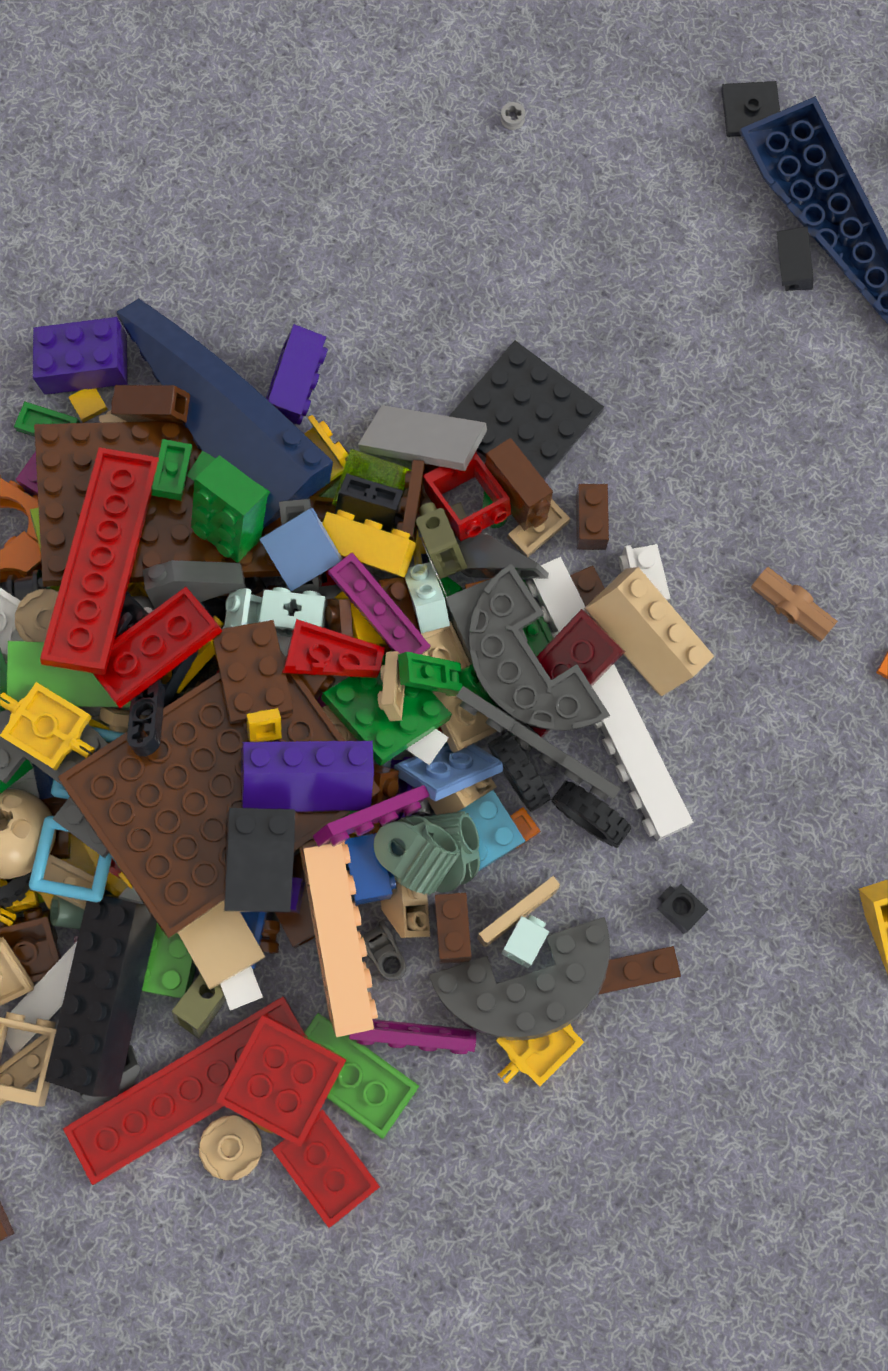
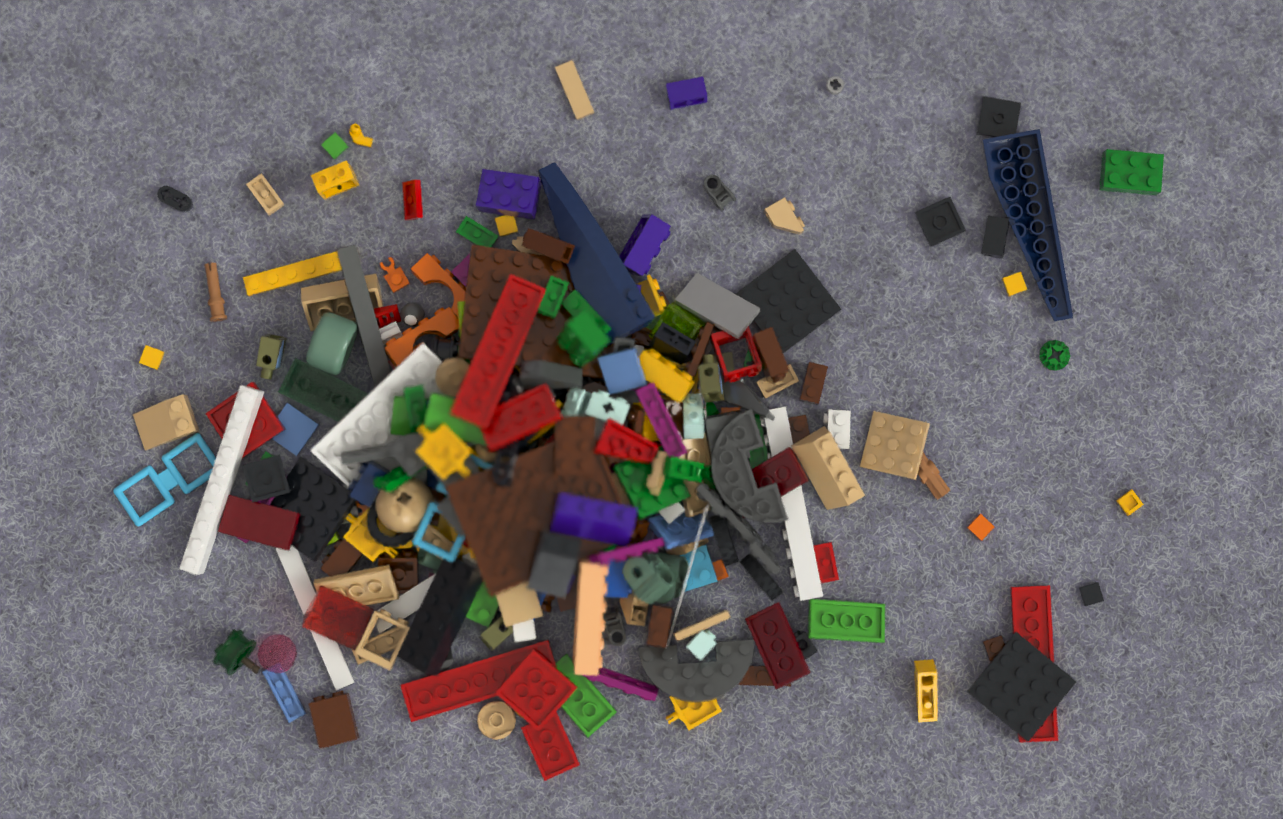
camera: 15 degrees right, 10 degrees up
yellow plate [246,708,282,742] -> none
none -> tan tile [555,60,594,120]
none -> dark purple hinge [666,76,708,110]
none -> white sticker [666,504,709,648]
none -> dark grey piece [703,174,737,212]
none -> dark red tile [745,602,811,689]
none -> tan slope [764,198,805,235]
none -> bright green tile [808,599,885,643]
none -> red plate [813,542,839,583]
none -> tan plate [860,411,930,480]
none -> black plate [915,197,966,247]
none -> yellow tile [1002,272,1027,296]

